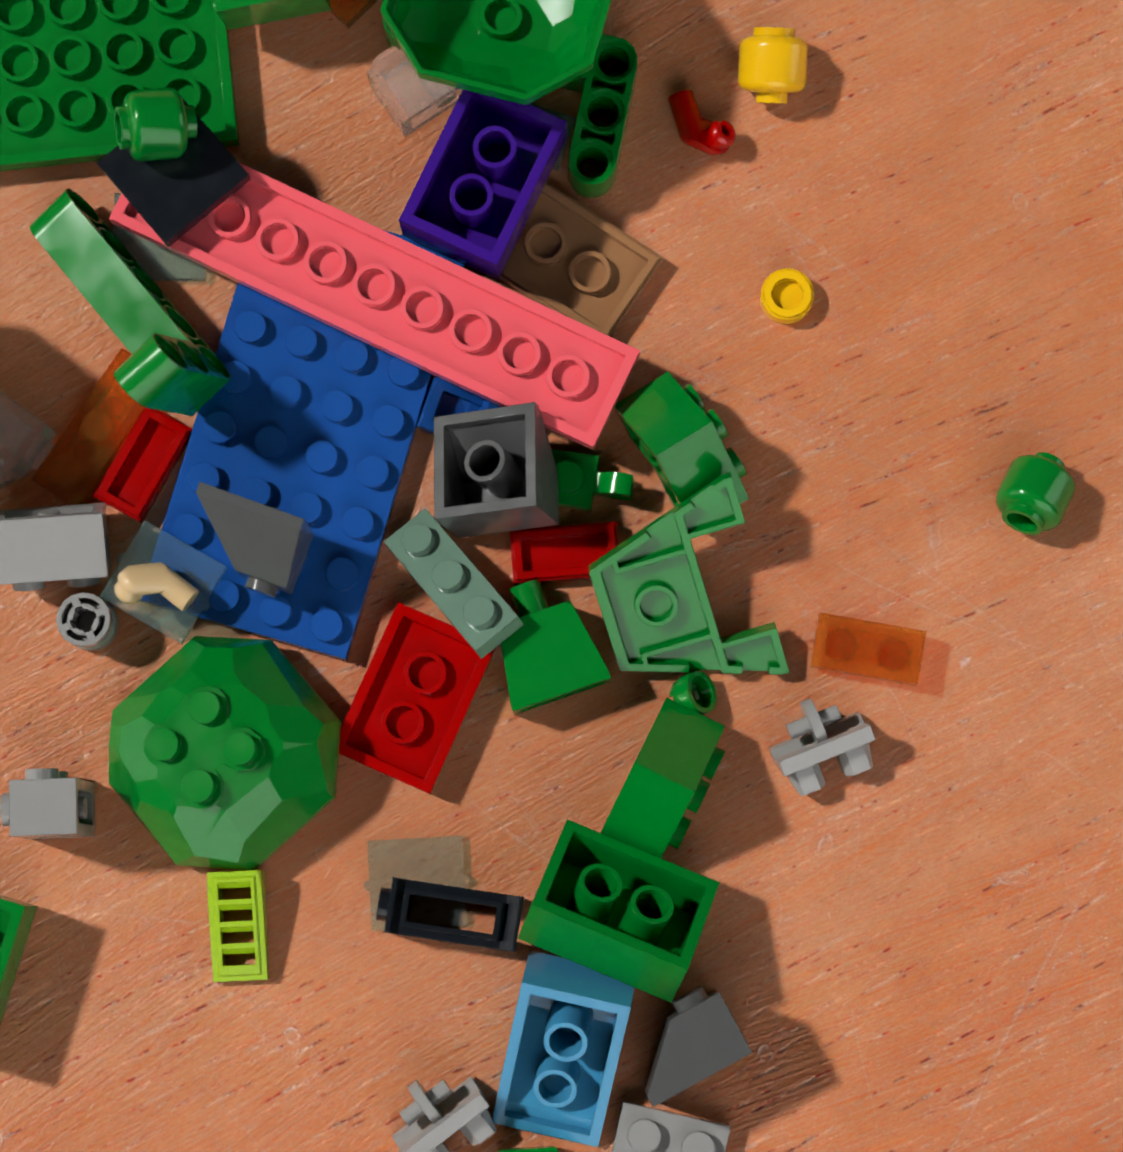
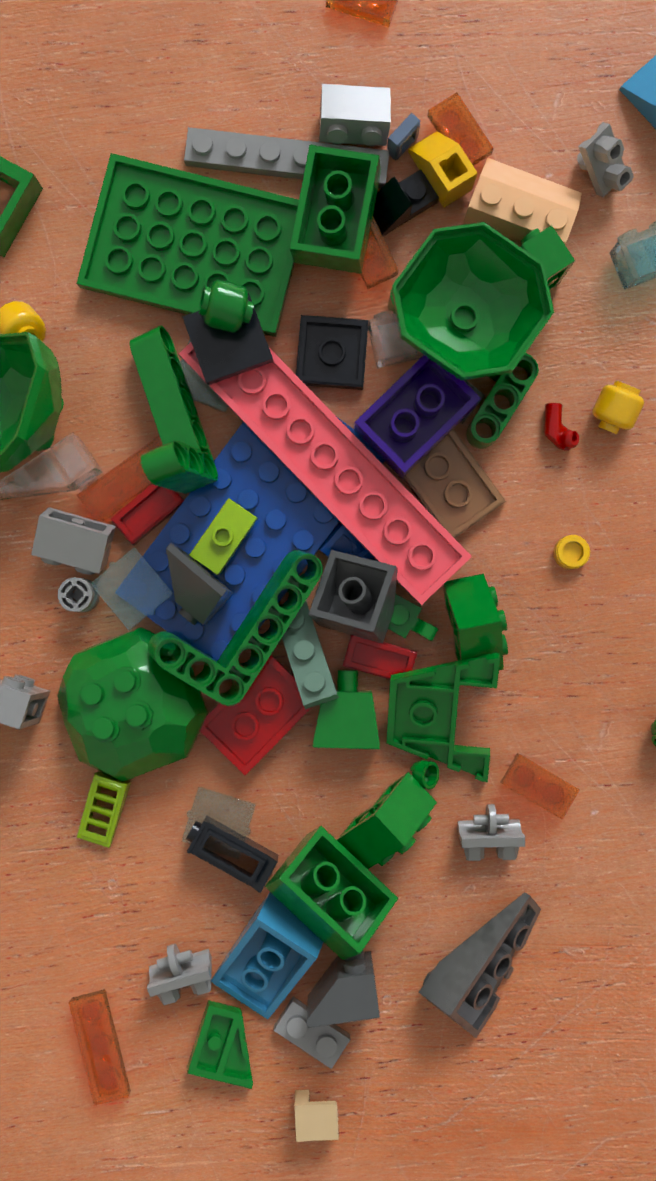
camera: 20 degrees right, 5 degrees up
tan arm [114,562,199,612] -> none
none -> green beam [148,550,323,706]
none -> lime plate [189,498,258,575]
none -> black tile [296,315,369,390]
none -> flat silver wedge [419,892,541,1038]

